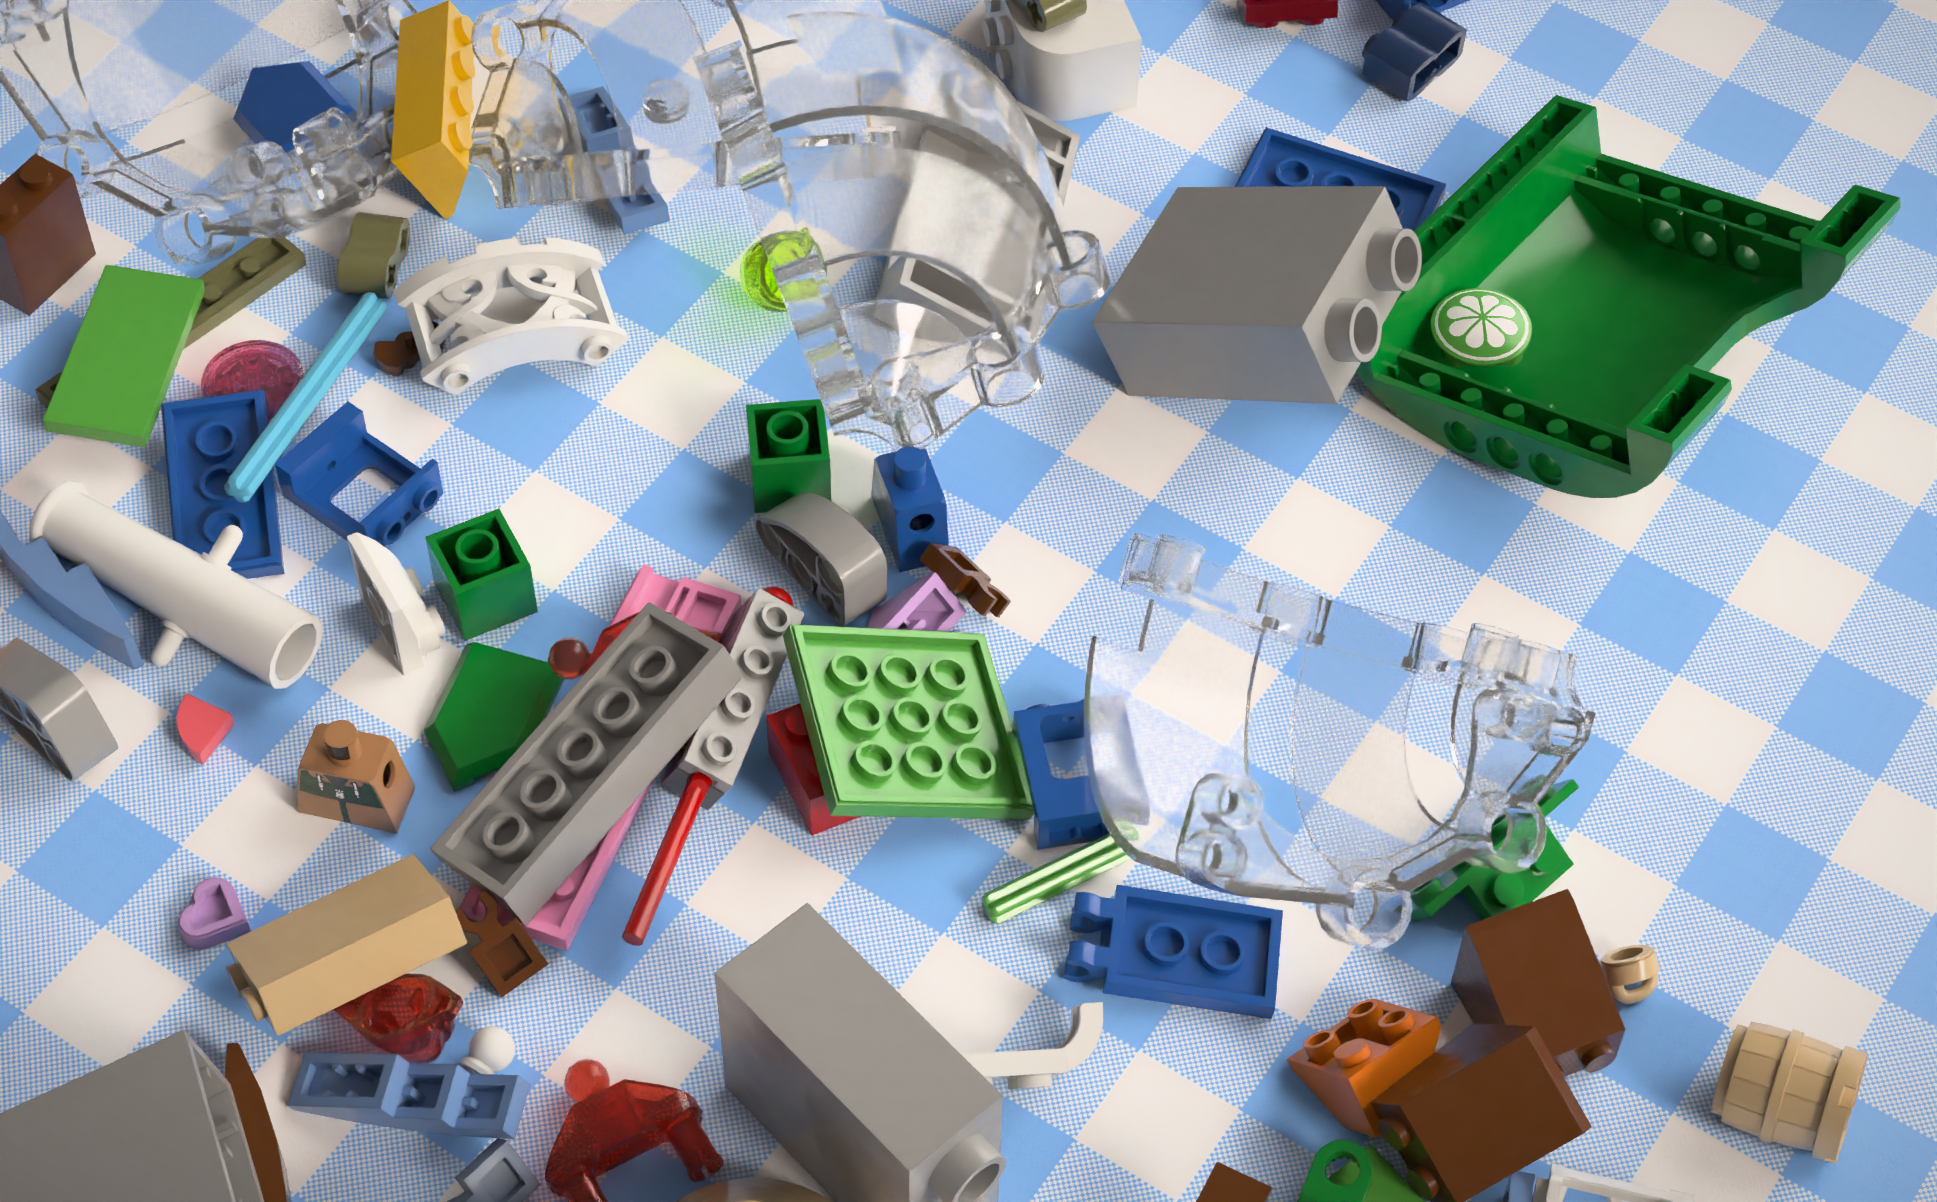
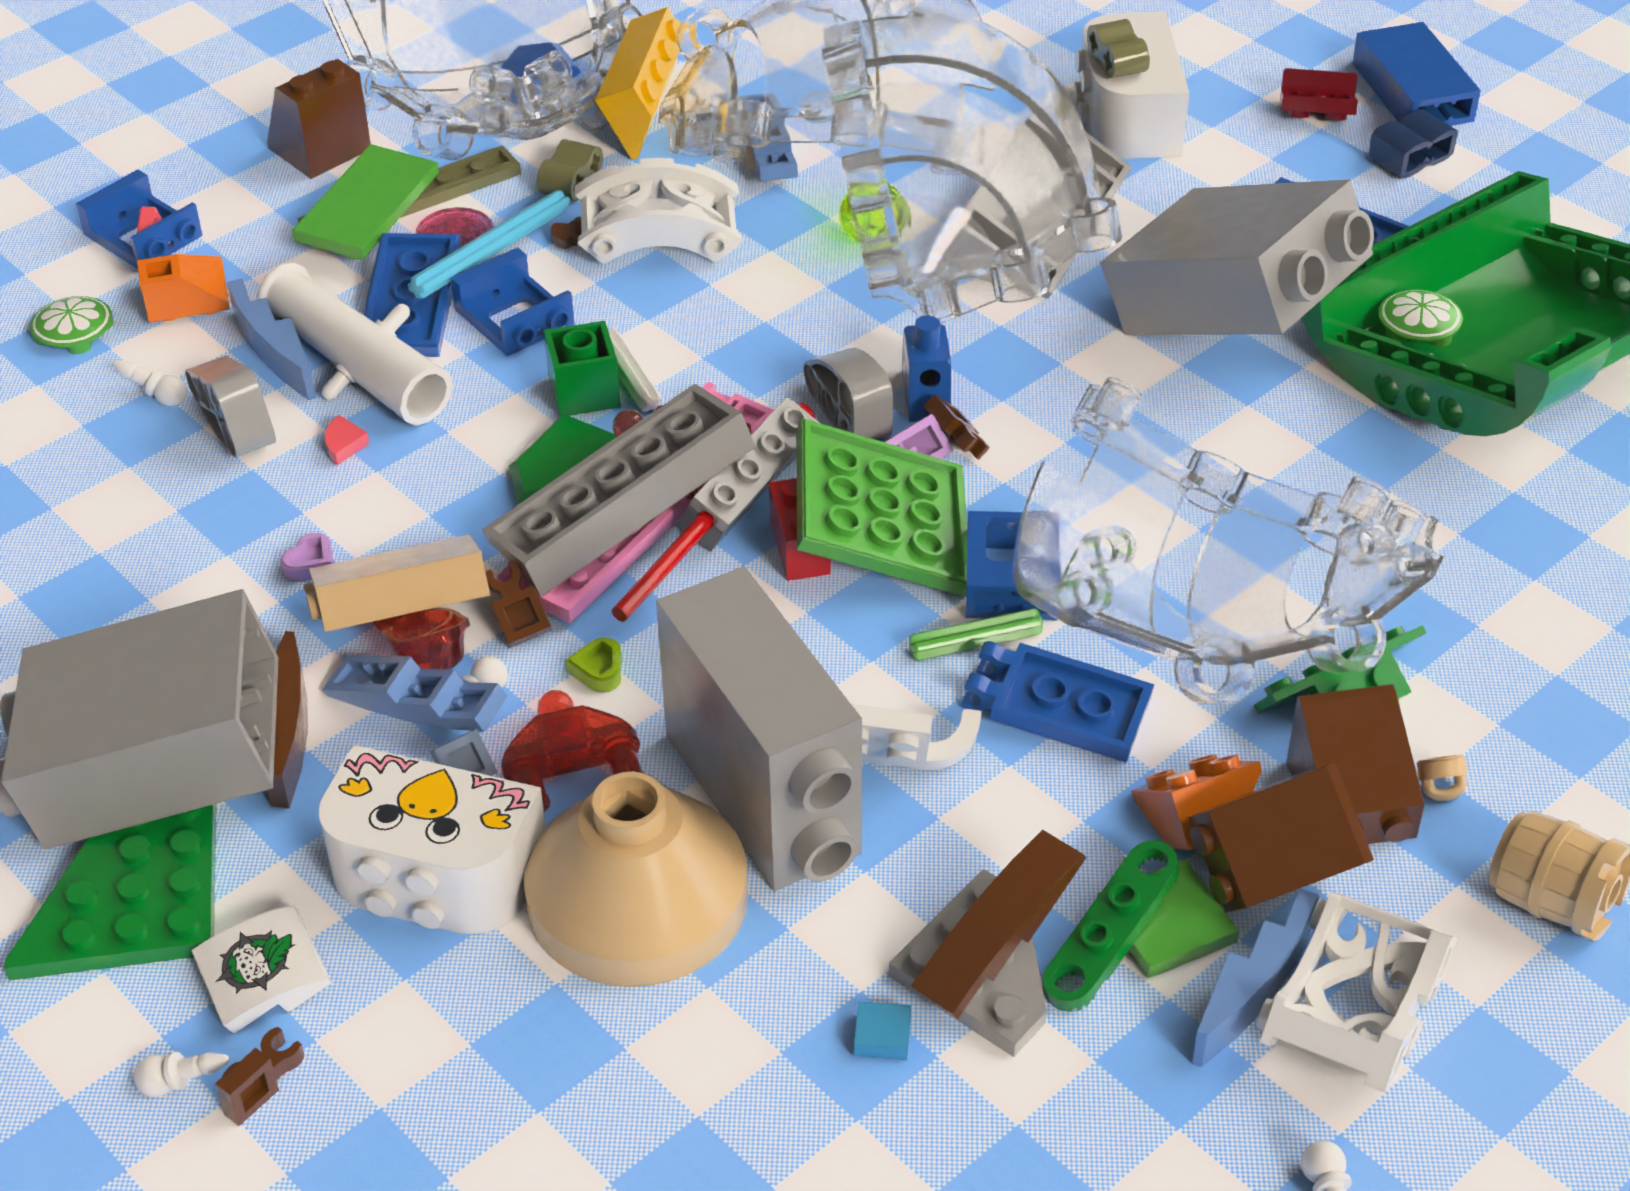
camera: 15 degrees right, 10 degrees down
medium nougat torso [297,720,415,834] -> none
white slope [347,532,446,675] -> none
green head [746,399,832,513] -> none
none -> lime tile [565,637,622,693]
none -> white axle [608,328,662,412]

